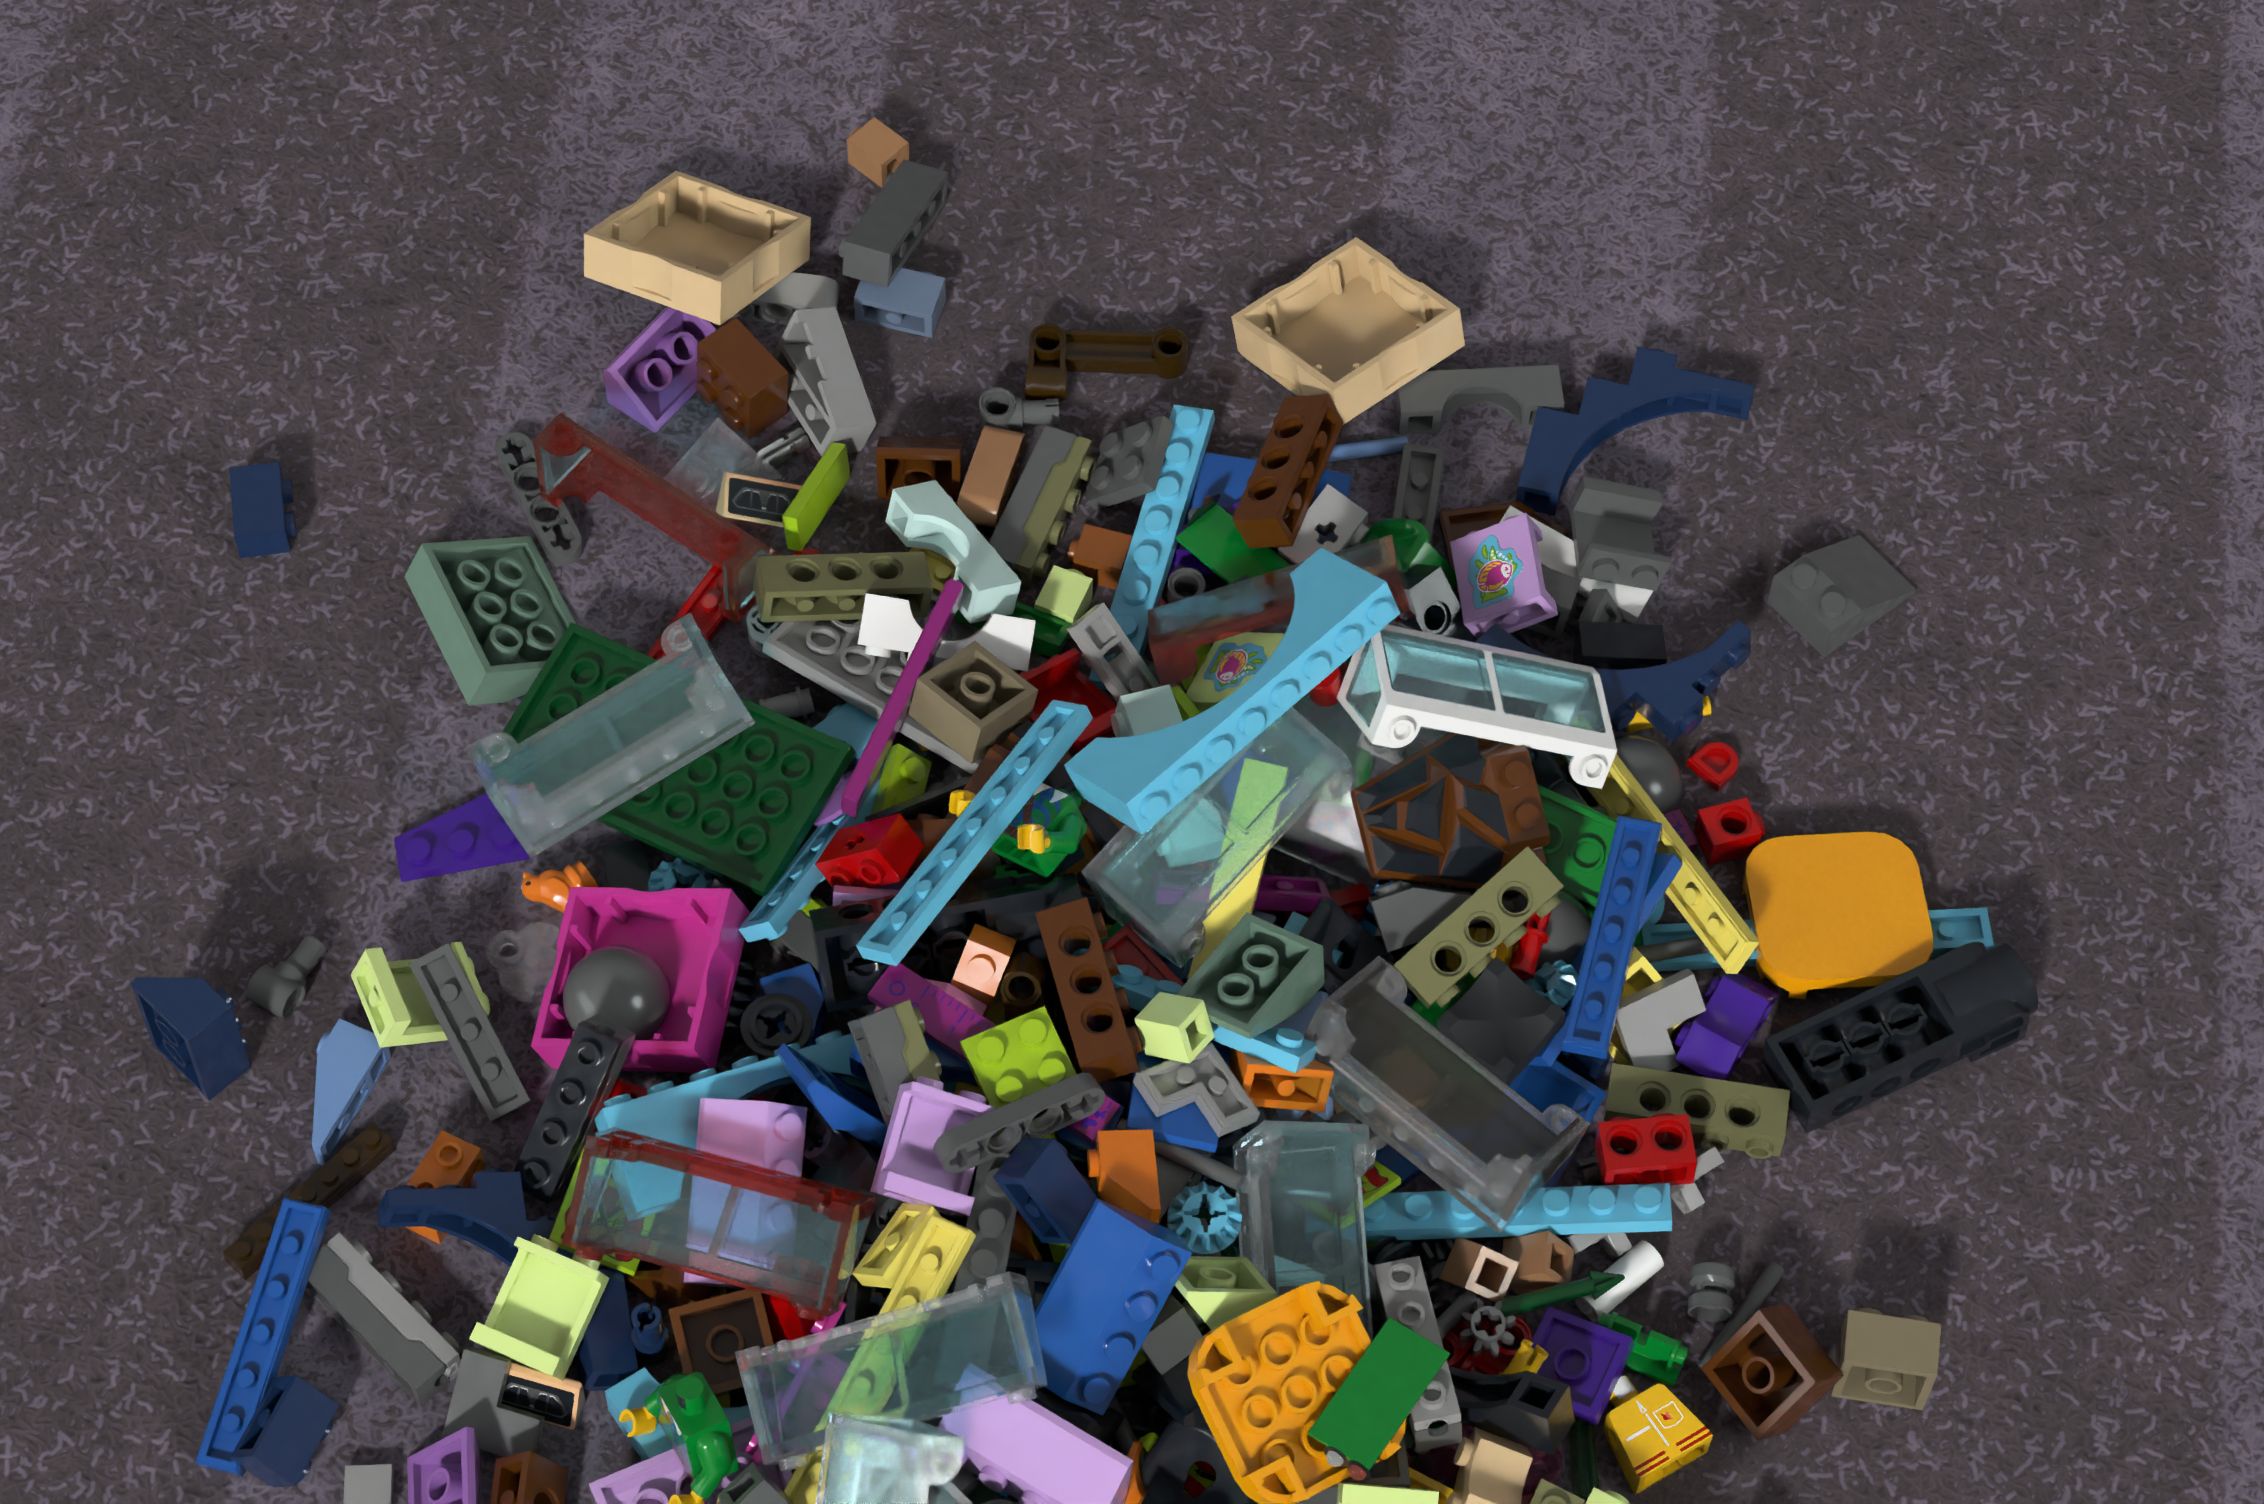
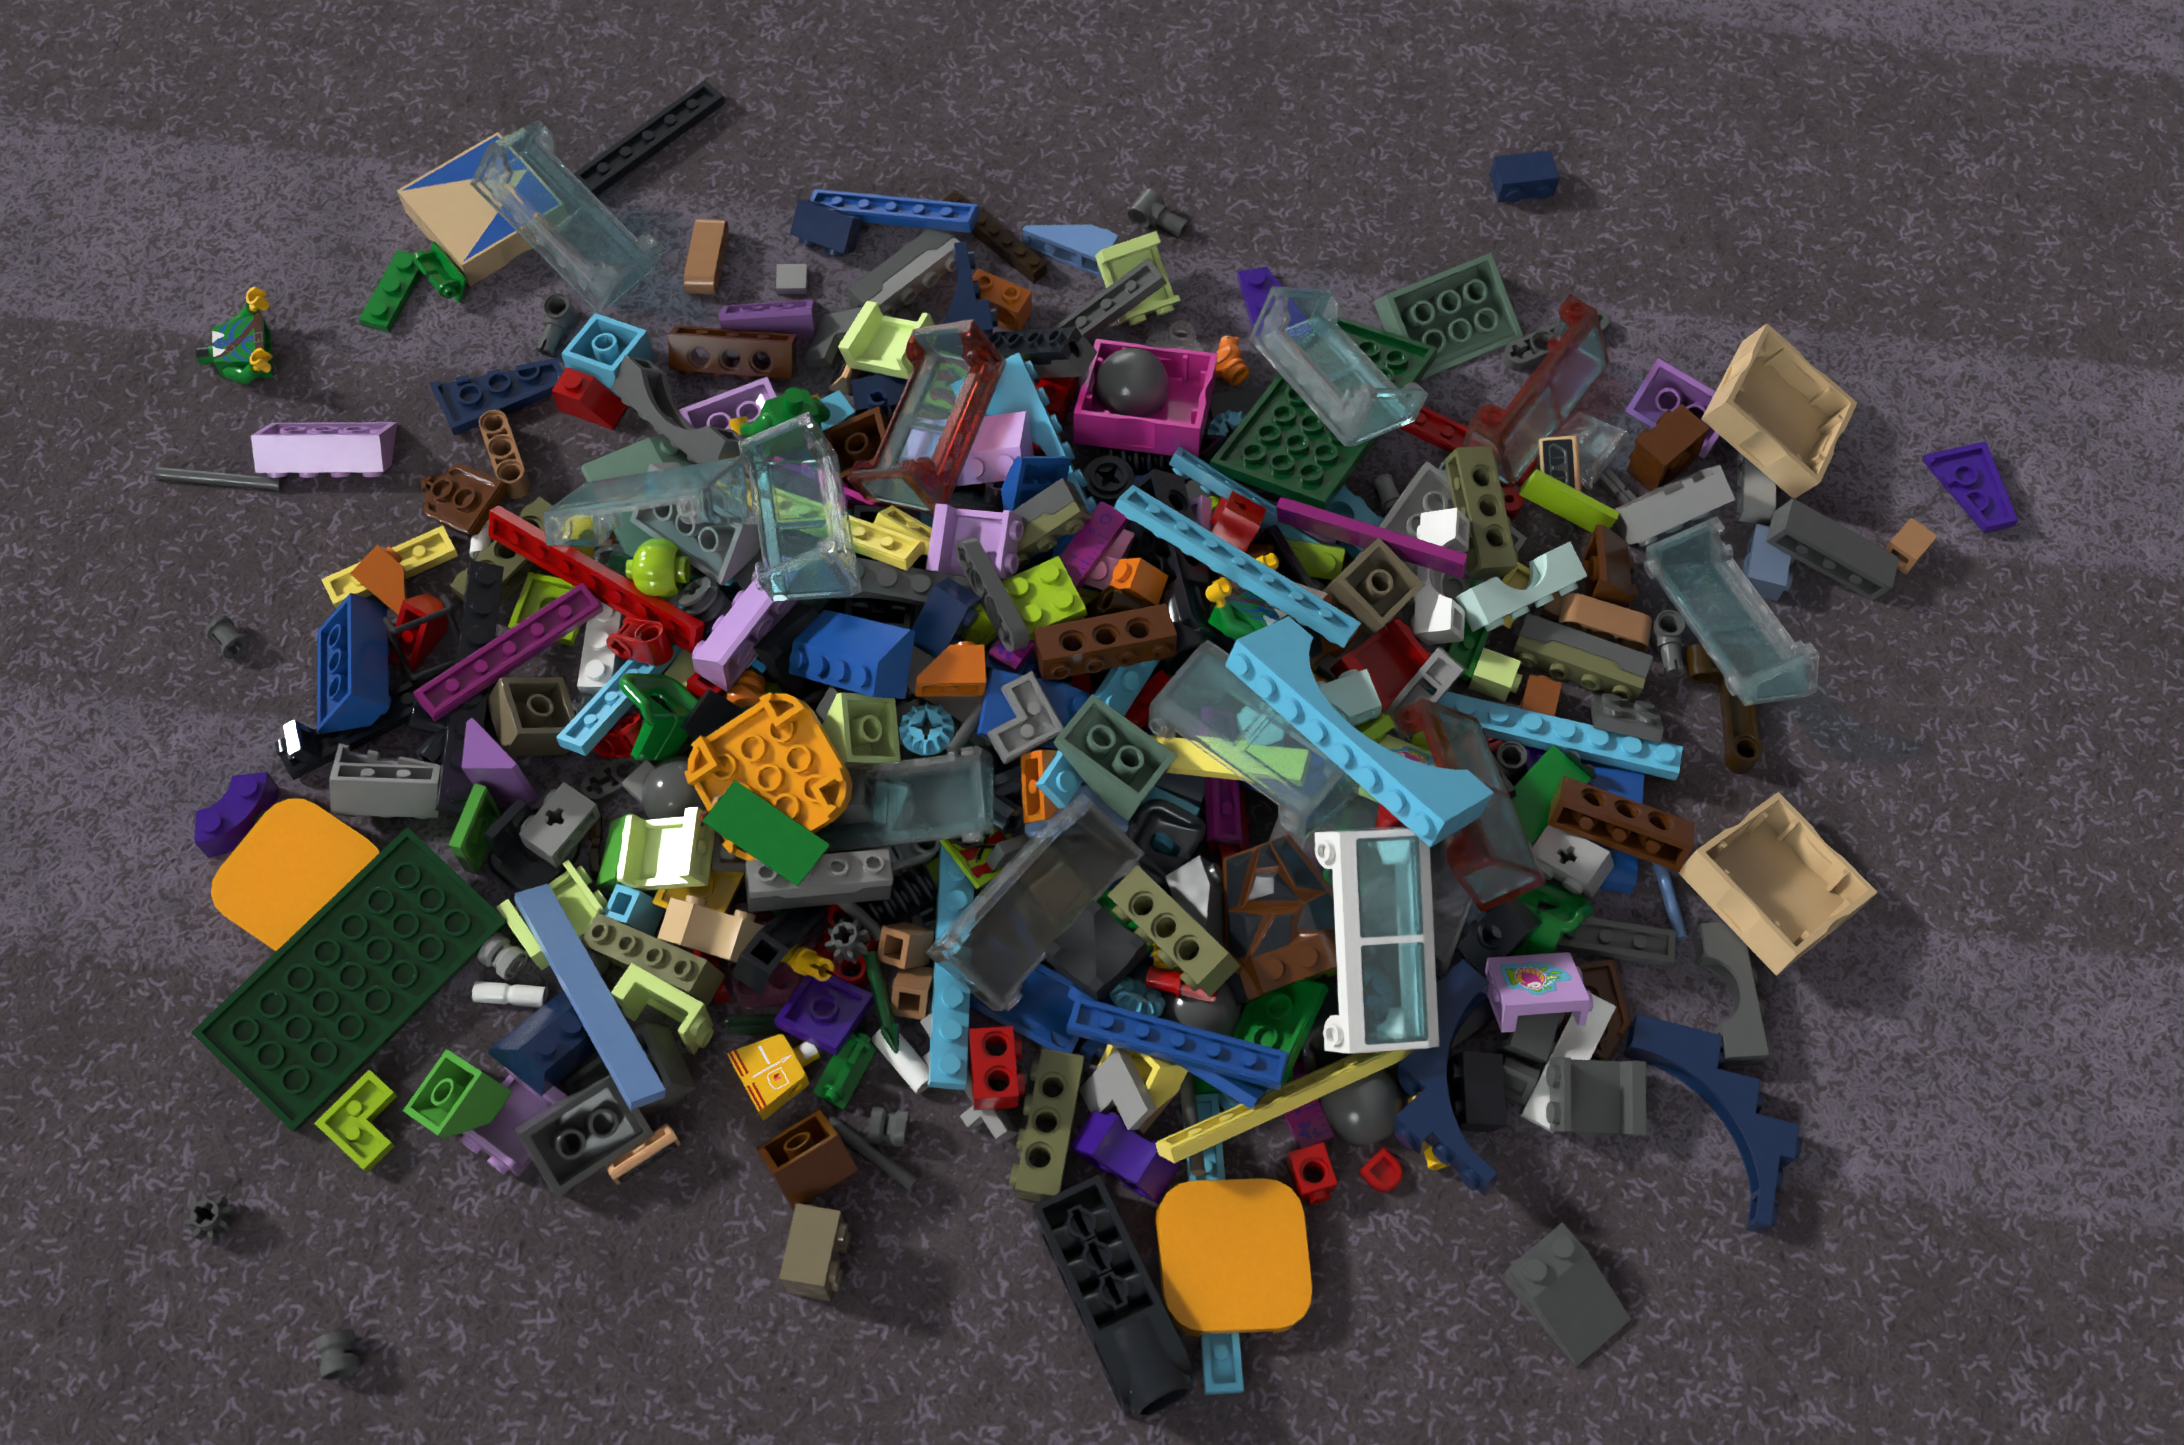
camera: 90 degrees right, 5 degrees up
dark blue slope [130,977,251,1101] -> none
yellowish green brick [1134,992,1215,1064] -> none
none -> windscreen [1644,516,1819,706]
none -> dark purple wing [1922,441,2018,533]

